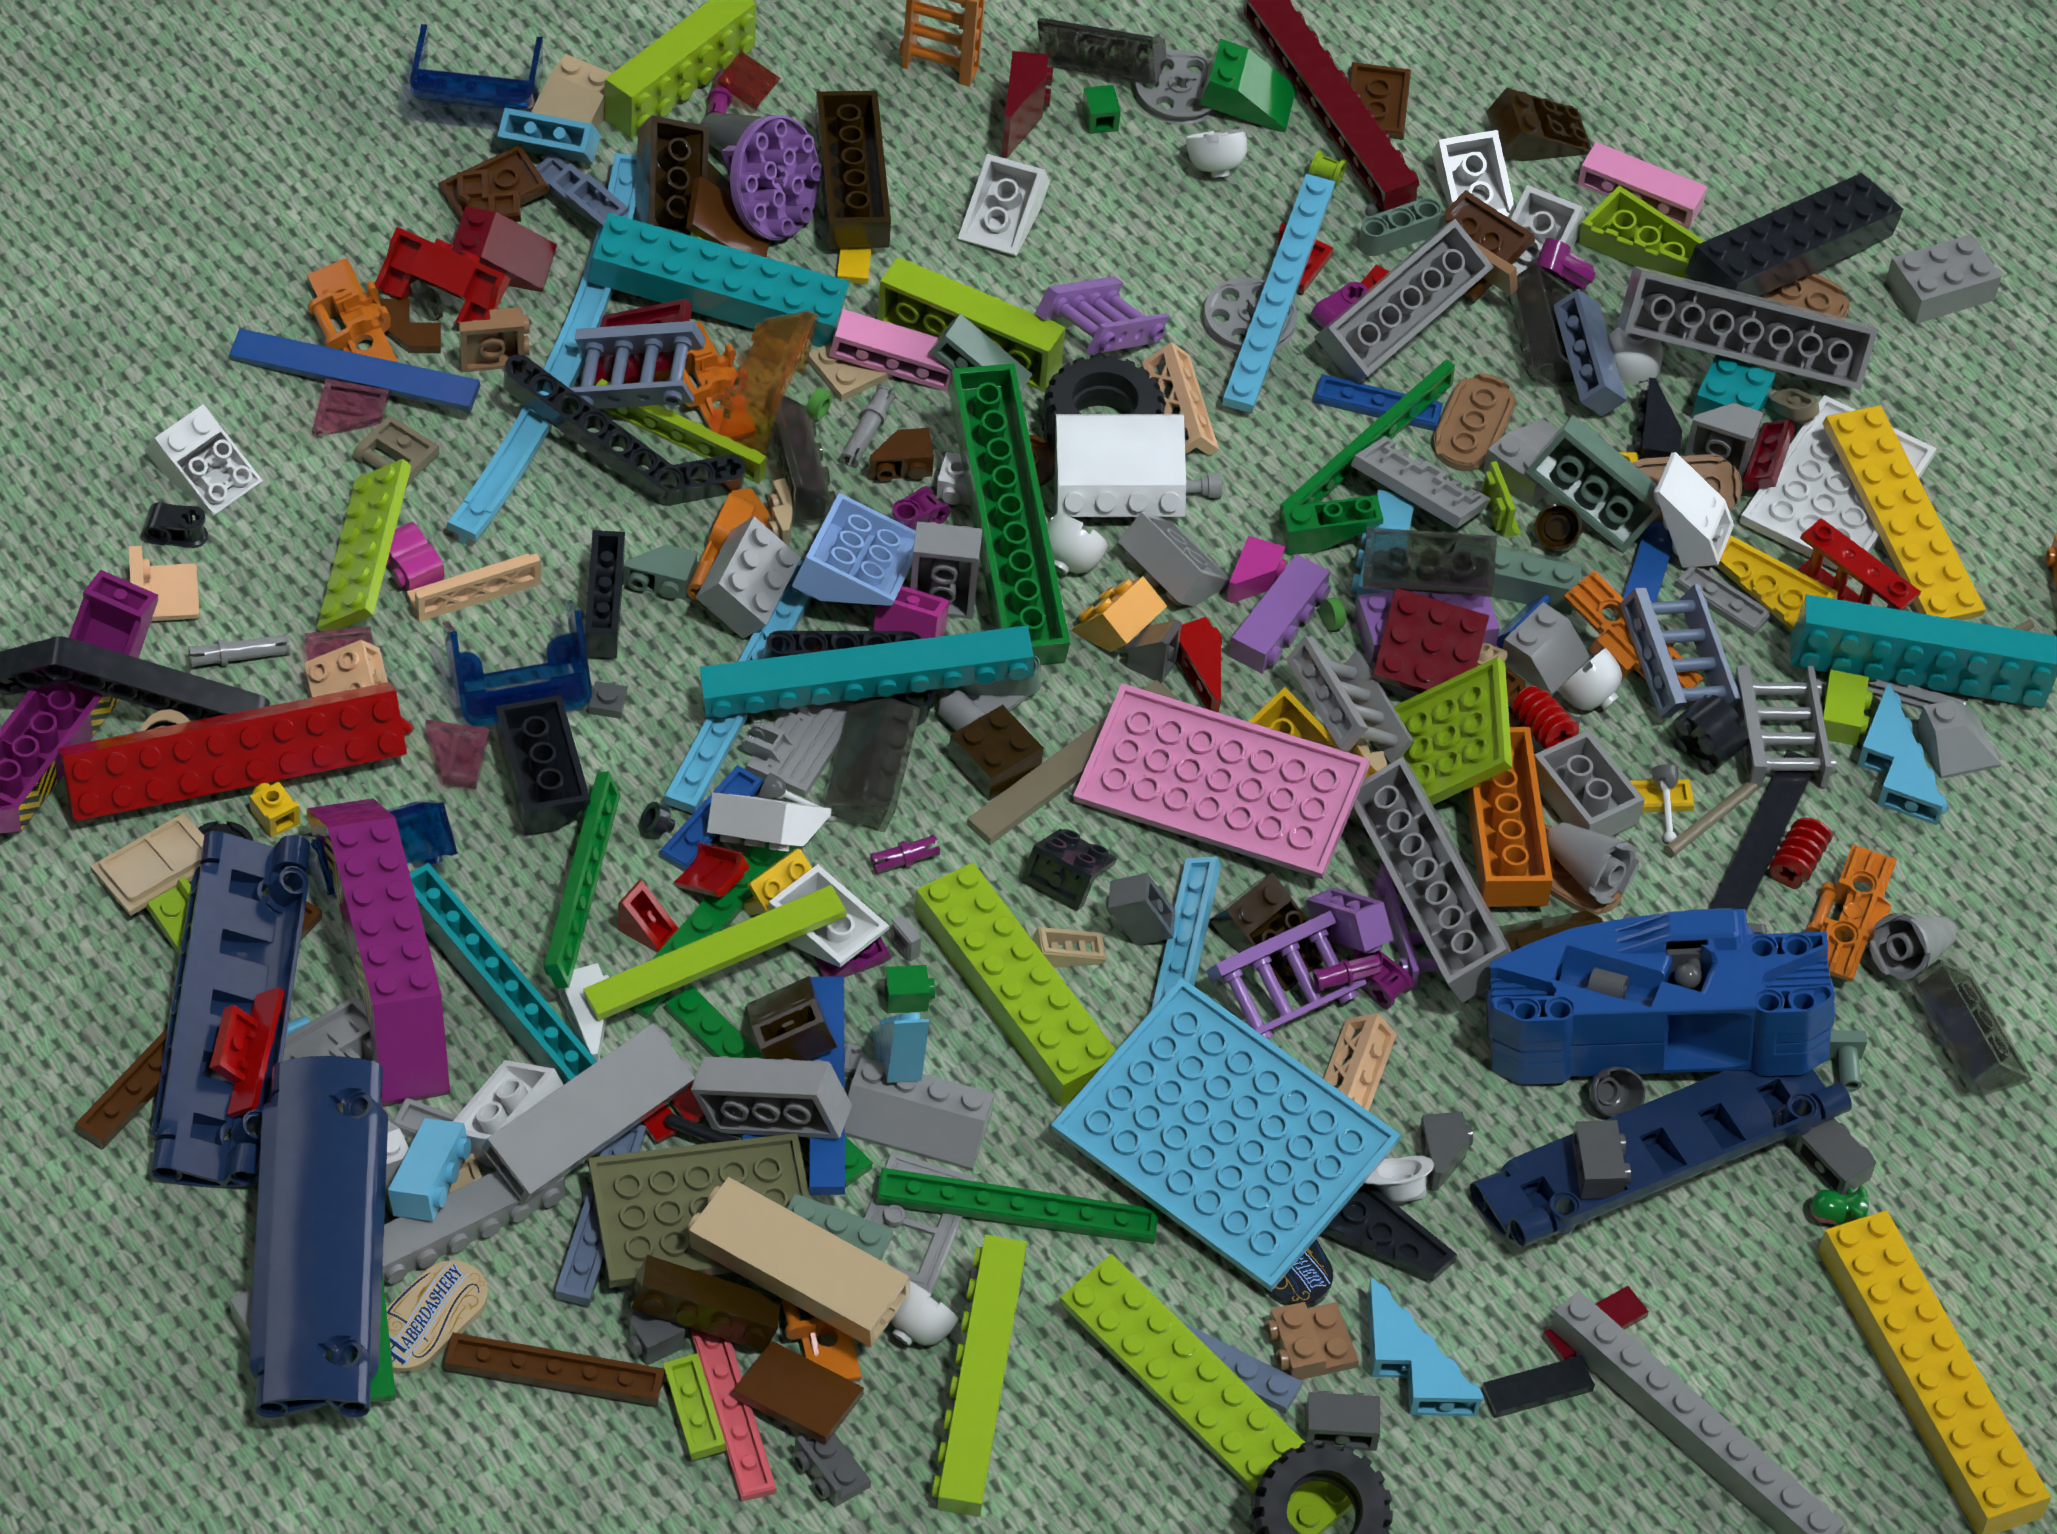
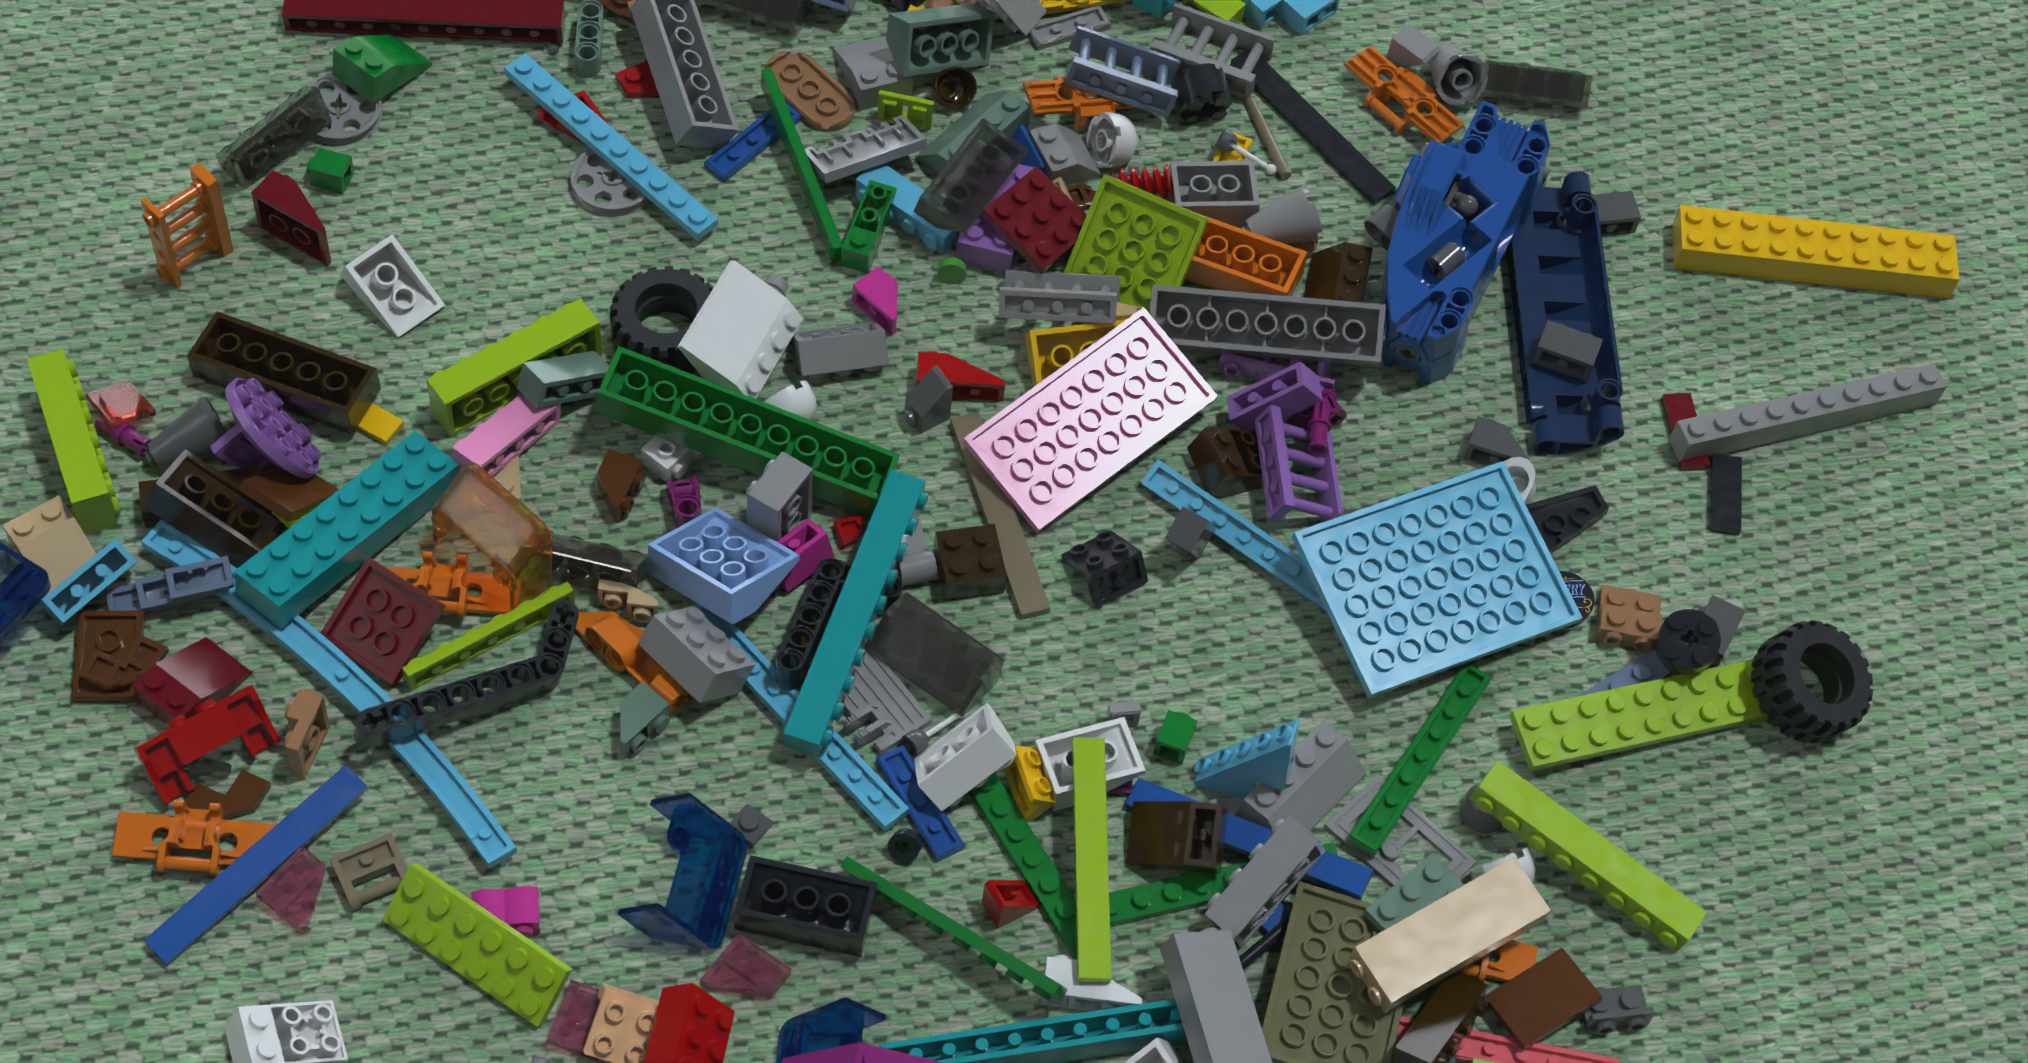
camera: 65 degrees left, 5 degrees up
light nougat fence [407,553,541,622] -> none
sand blue fence [569,321,705,409] -> none
black brick [584,530,625,658] -> none
red piece [674,842,750,897] -> none
light grey pin [839,386,896,468] -> none
magenta pin [870,834,940,874] -> none
lime brick [914,862,1117,1107] -> none
tan slope [1032,927,1106,968] -> none
medium lavender fence [1035,276,1170,354] -> none
light orange slope [1071,576,1167,652] -> none
light nougat fence [1142,342,1219,455] -> none
white cylinder [1186,129,1247,177] -> none
medium lavender brick [1229,554,1331,674] -> none
lime bush [1308,150,1347,186] -> none
magenta piece [1311,282,1369,328] -> none
light nougat fence [1324,1013,1397,1111] -> none
medium azure slope [1367,1278,1483,1416] -> none
dark grey hair [1589,1066,1646,1117] -> none
blue tile [1623,520,1673,602] -> none
red piece [1769,817,1833,889] -> none
green animal [1810,1185,1869,1226] -> none
none -> light grey slope [1387,24,1441,67]
none -> black brick [1655,609,1721,675]

